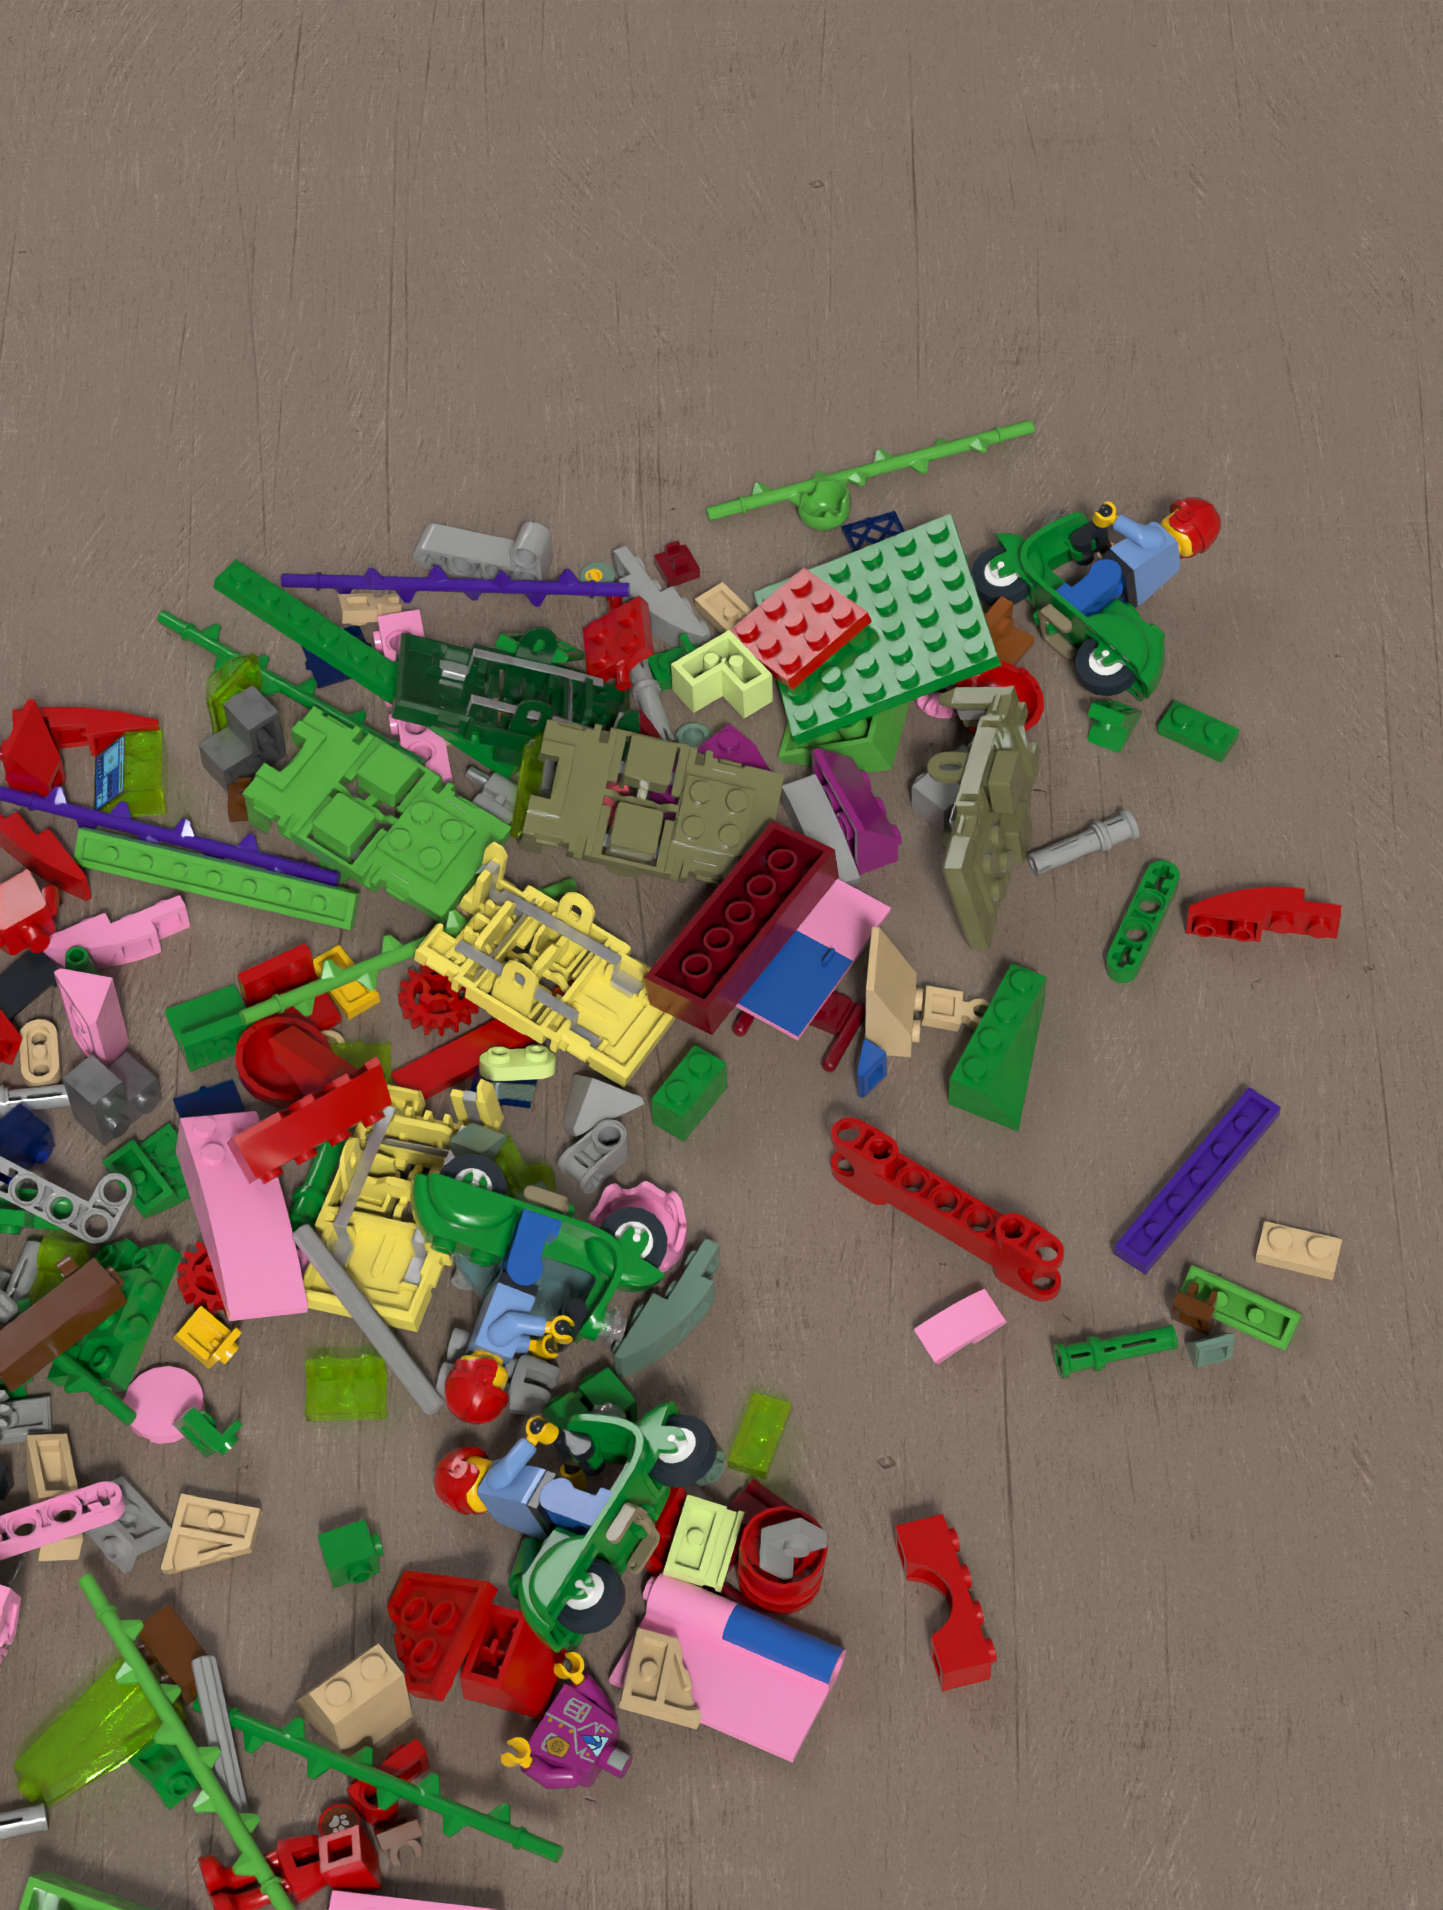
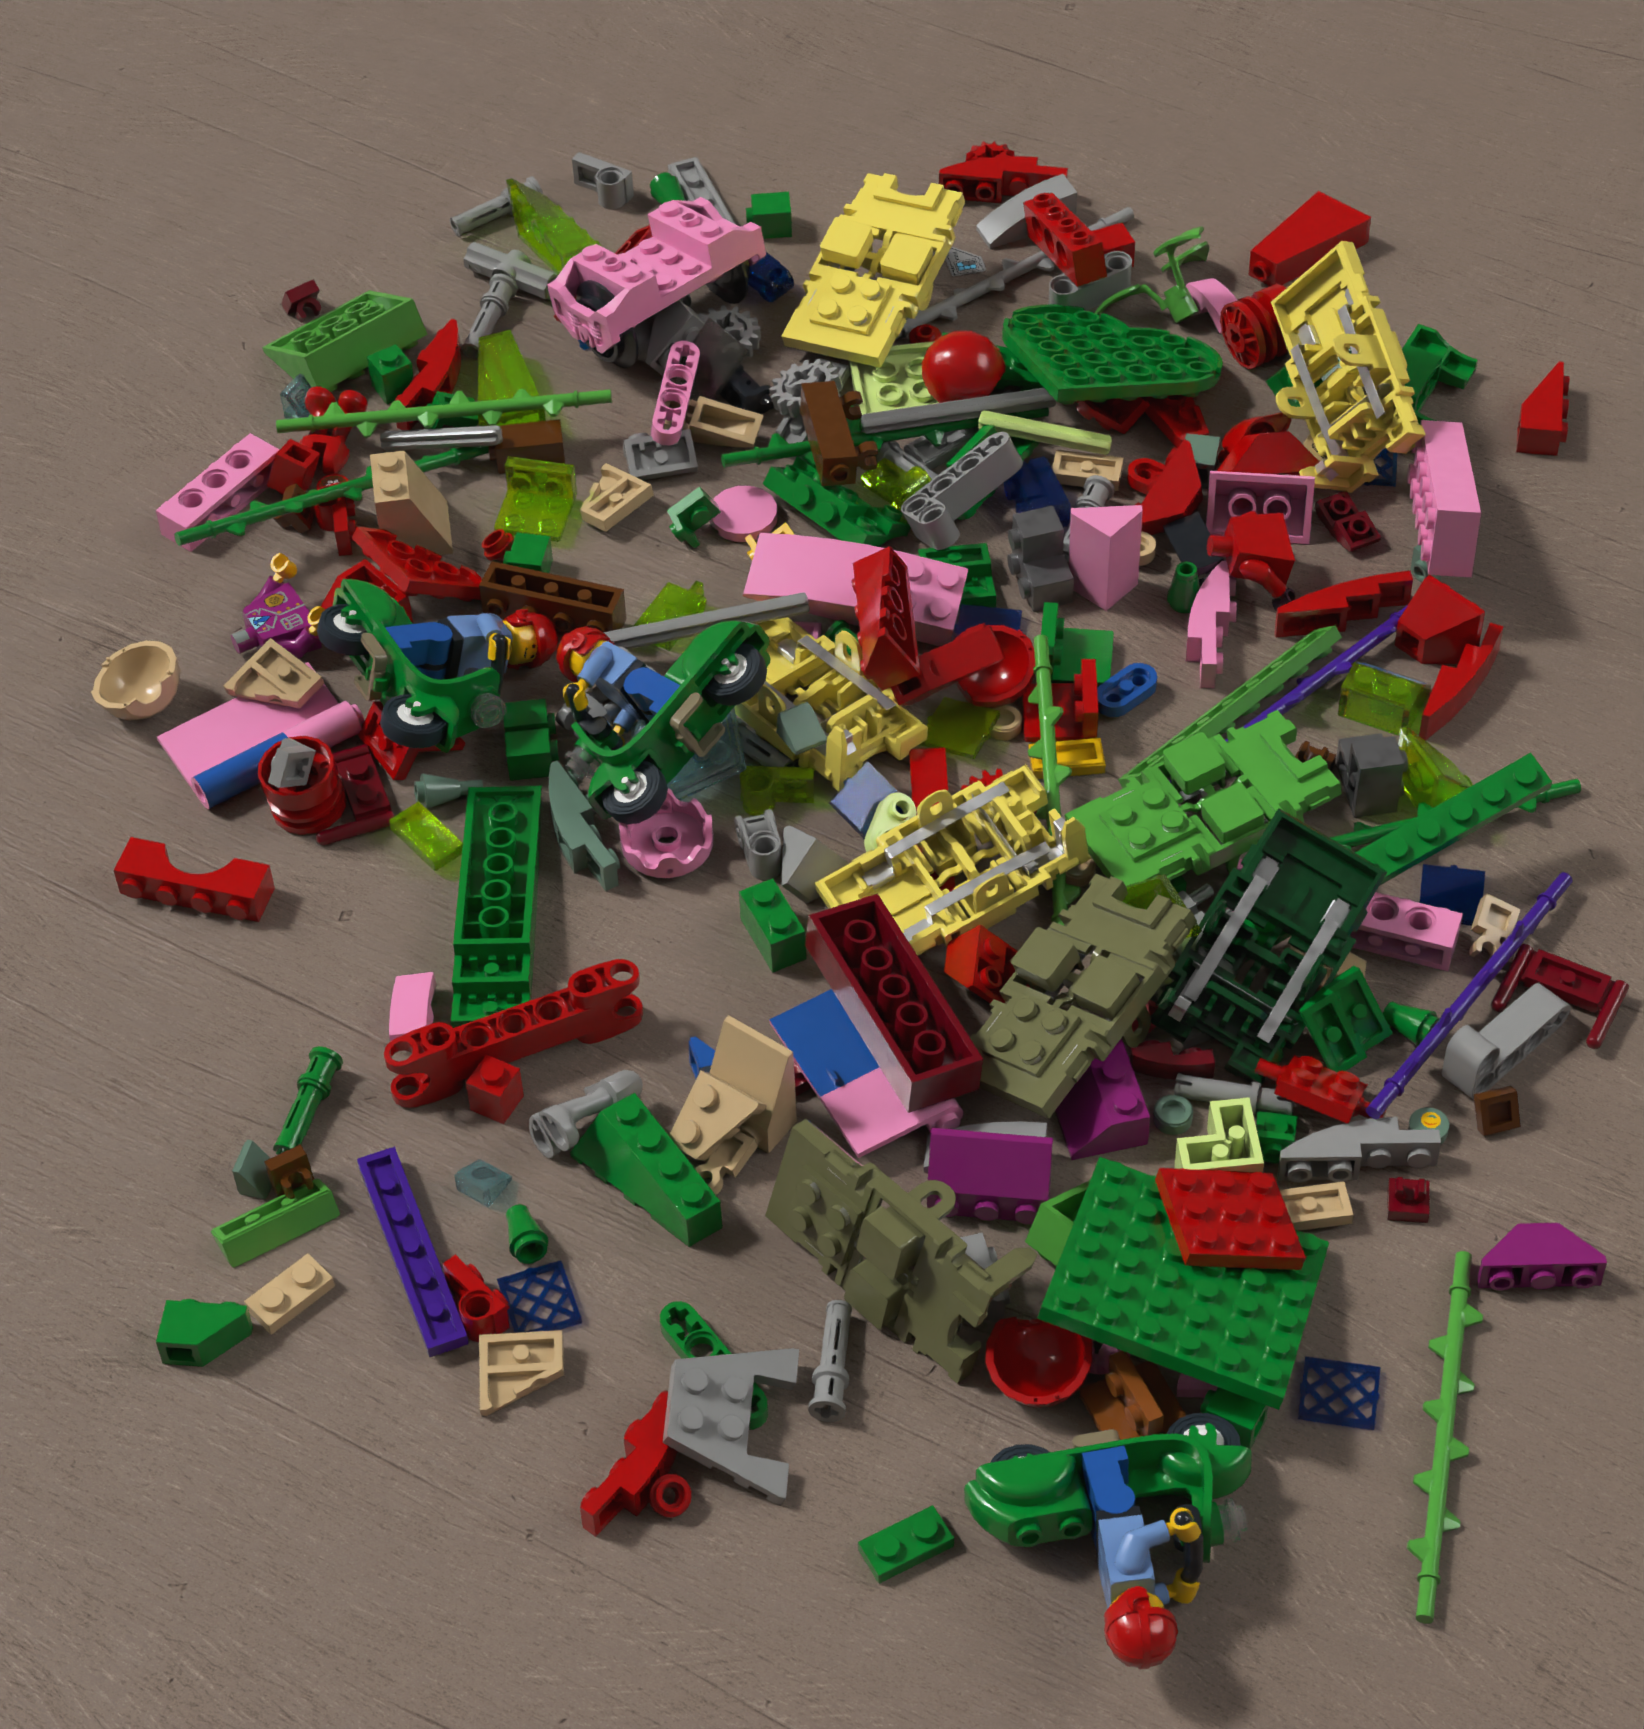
camera: 120 degrees right, 5 degrees down
yellowish green plate [663,1494,745,1592] -> none
bright green hair [798,480,852,532] -> none
green slope [1087,698,1143,752] -> none
none -> tan cylinder [91,640,181,721]
none -> green slope [156,1299,253,1367]
none -> green brick [367,344,414,404]
none -> red slope [395,318,461,430]
none -> red plate [443,1254,510,1342]
none -> green slope [451,786,542,1028]
none -> clear light blue slope [454,1159,512,1208]
none -> red brick [466,1054,524,1124]
none -> reddish brown brick [479,561,626,633]
none -> tan wing [479,1330,564,1416]
none -> red plate [482,529,515,561]
none -> clear neon green bracket [494,456,577,542]
none -> clear blue window [497,1260,582,1333]
none -> green cone [505,1204,549,1264]
none -> light grey piece [529,1070,643,1158]
none -> red plate [649,1474,692,1517]
none -> light grey wing [663,1348,799,1505]
none -> tan wing [669,1070,767,1161]
none -> red slope [944,924,1030,1004]
none -> blue plate [1097,663,1157,717]
none -> green cone [1383,1001,1440,1046]
none -> reddish brown tile [1474,1085,1521,1136]
none -> magenta slope [1477,1223,1607,1290]
none -> dark red plate [1490,944,1629,1049]

